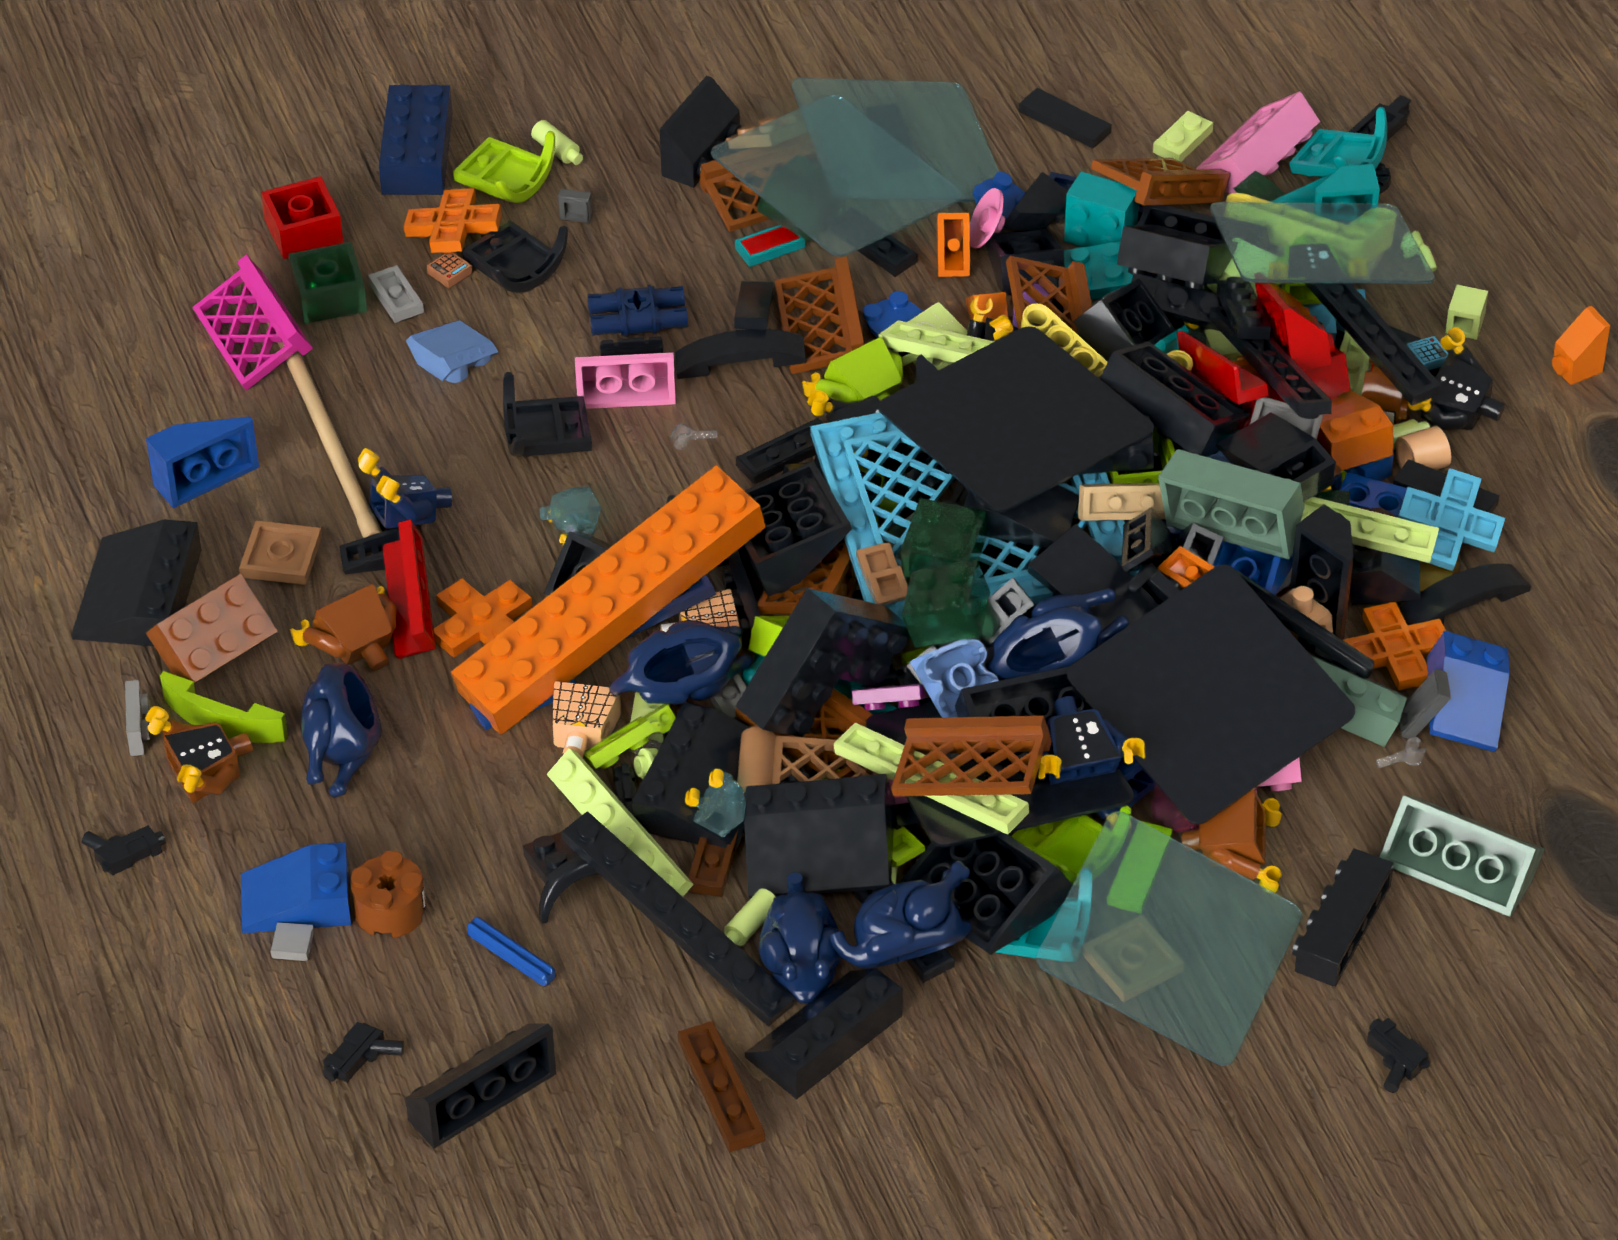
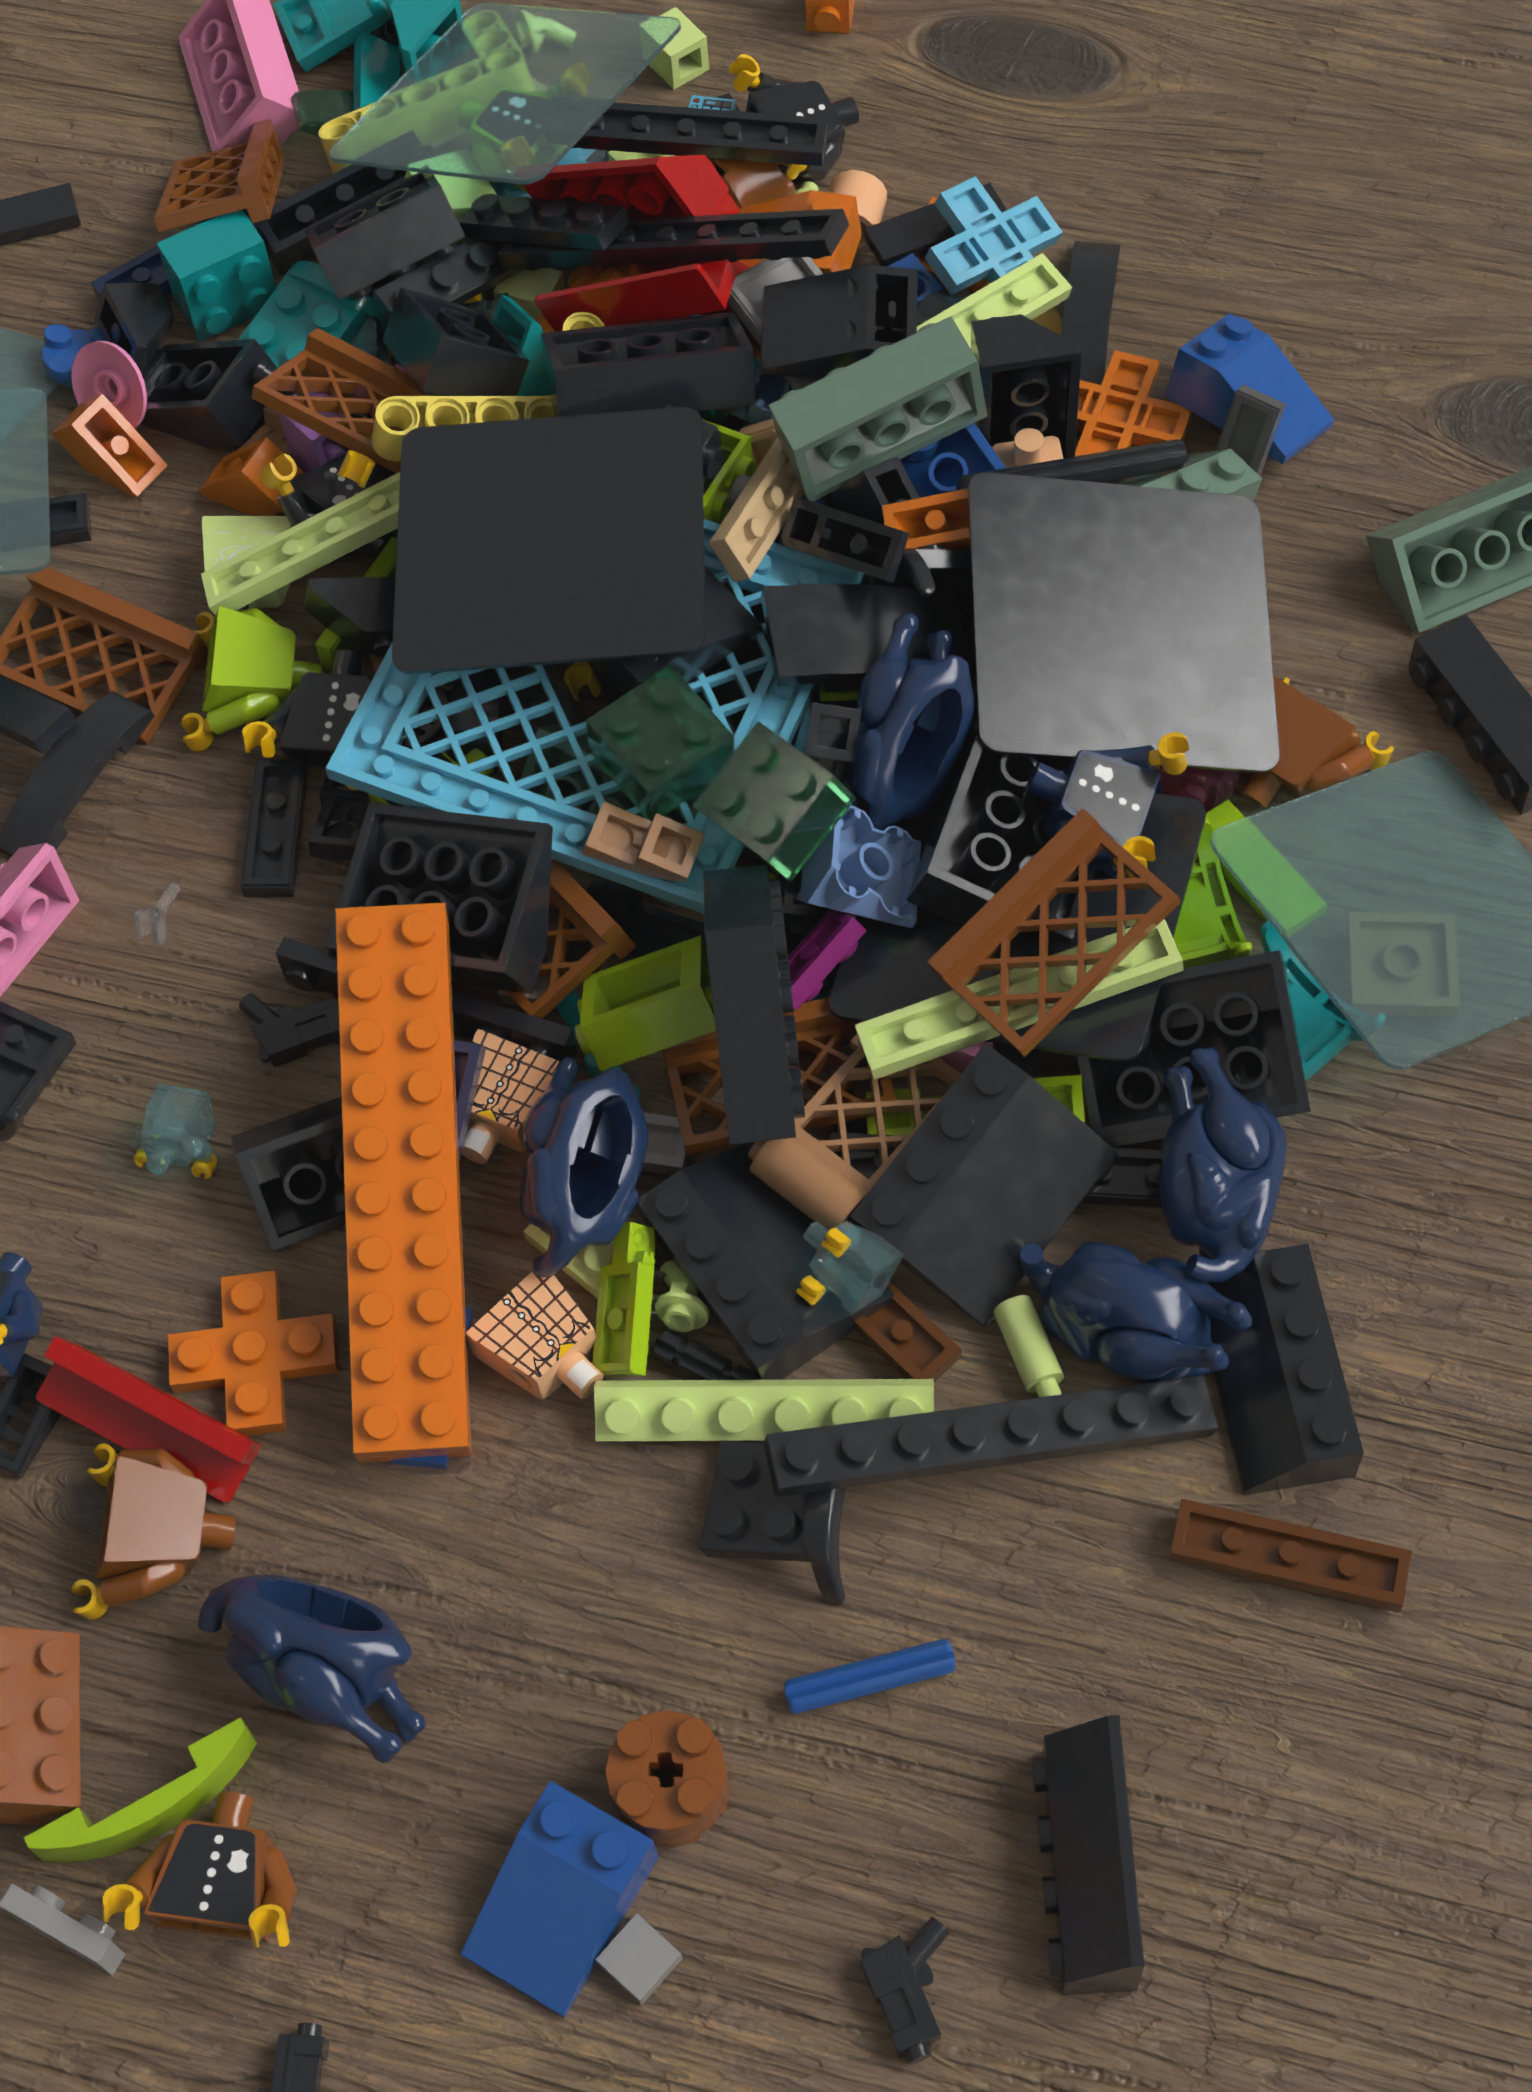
camera: 50 degrees left, 15 degrees up
blue piece [863,291,923,338] -> none
yellowish green plate [1153,111,1213,162] -> none
clear hand [1375,737,1426,769] -> none

